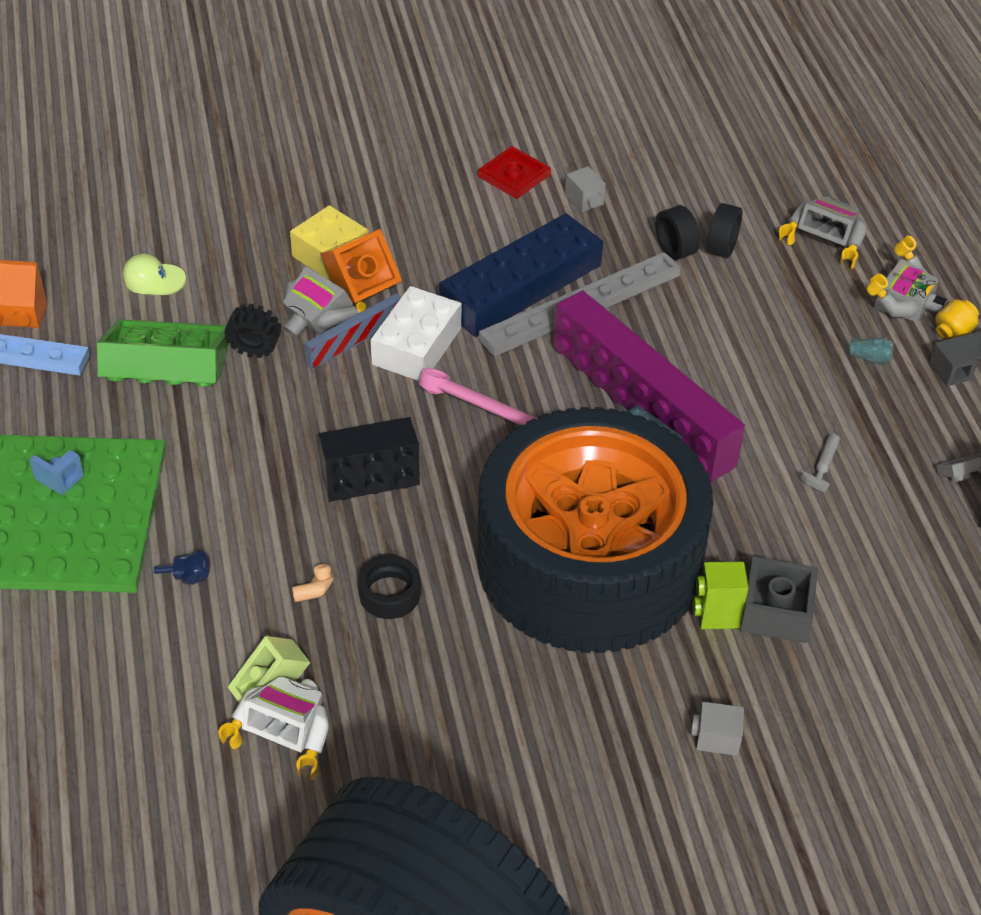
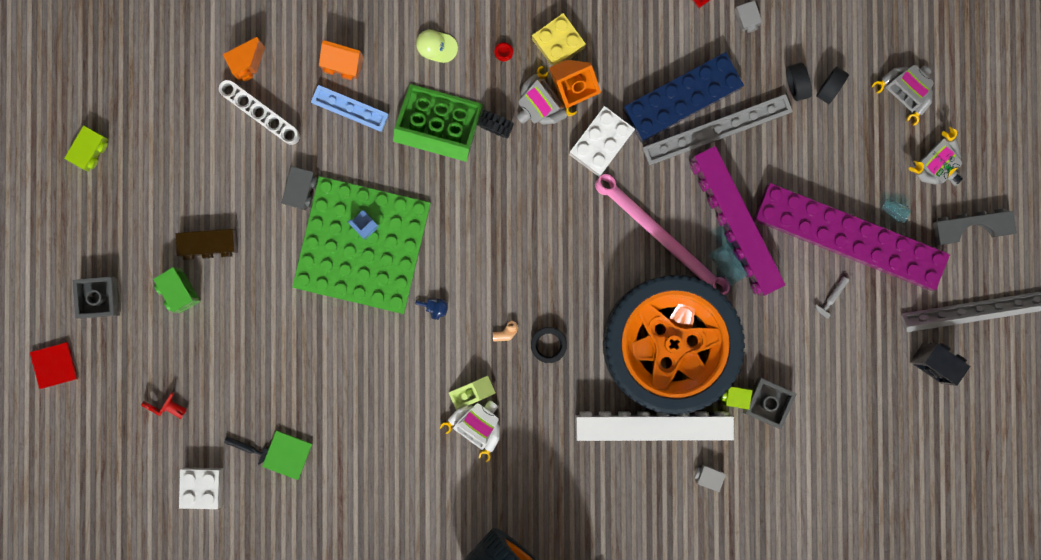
camera: 15 degrees right, 40 degrees up
sand blue tile [304,293,402,369] -> none
black brick [318,417,420,502] -> none
yellow head [935,299,979,340] -> none
none -> red plate [494,42,513,62]
none -> white brick [575,411,734,441]
none -> magenta brick [753,183,950,291]

